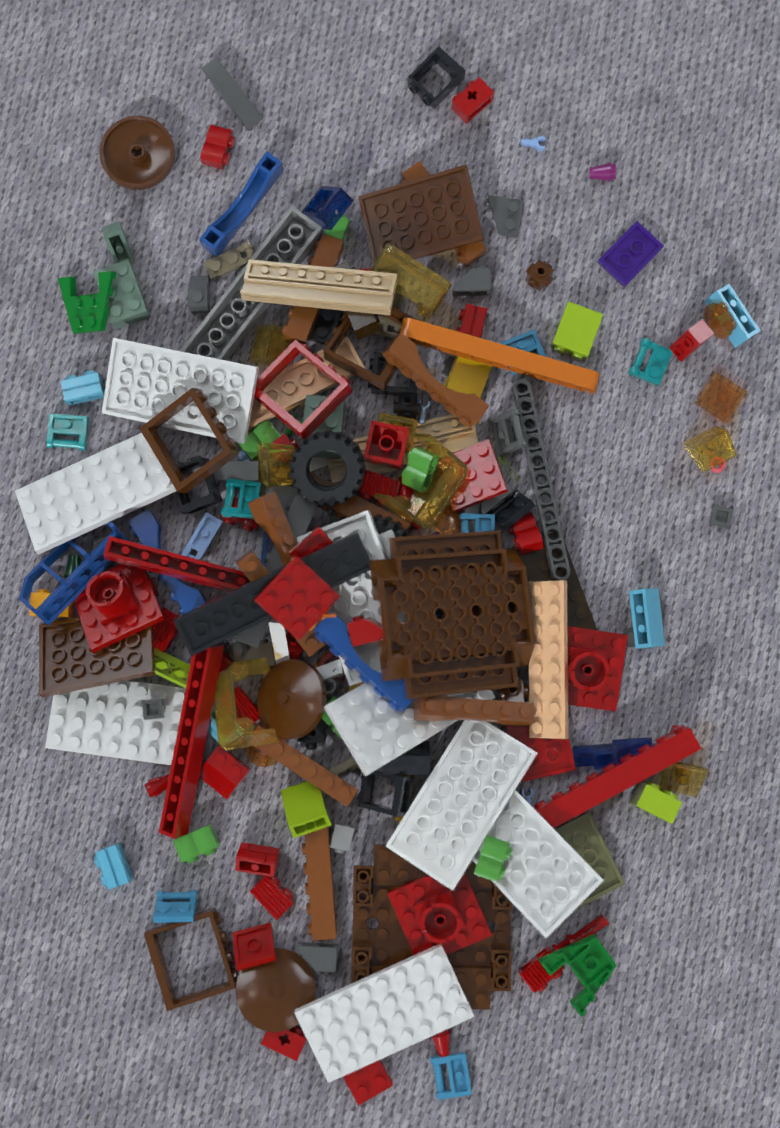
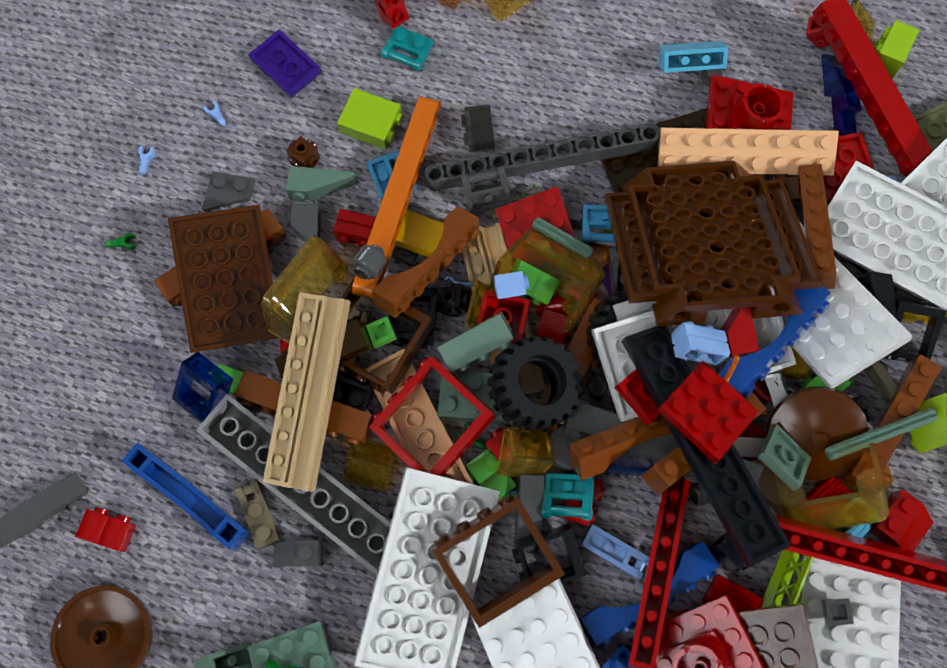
camera: 90 degrees left, 10 degrees down
red cone [144,773,170,798] -> none
black window [408,46,466,109] -> none
red brick [451,77,495,124] -> none
black plate [487,489,535,530] -> none
red brick [508,511,543,555] -> none
magenta cone [589,162,616,182] -> none
none -> green piece [105,233,136,250]
none -> light blue piece [204,101,227,127]
none -> sand green slope [286,166,357,202]
none -> dark grey head [352,245,387,280]
none -> bright green plate [366,316,397,348]
none -> sand green brick [437,312,515,373]
none -> clear smoke brick [461,104,495,152]
none -> light blue brick [493,271,529,299]
none -> sand green axle [532,217,594,259]
none -> light blue brick [671,321,730,365]
none -> sand green plate [757,424,811,491]
none -> sand green axle [825,408,938,460]

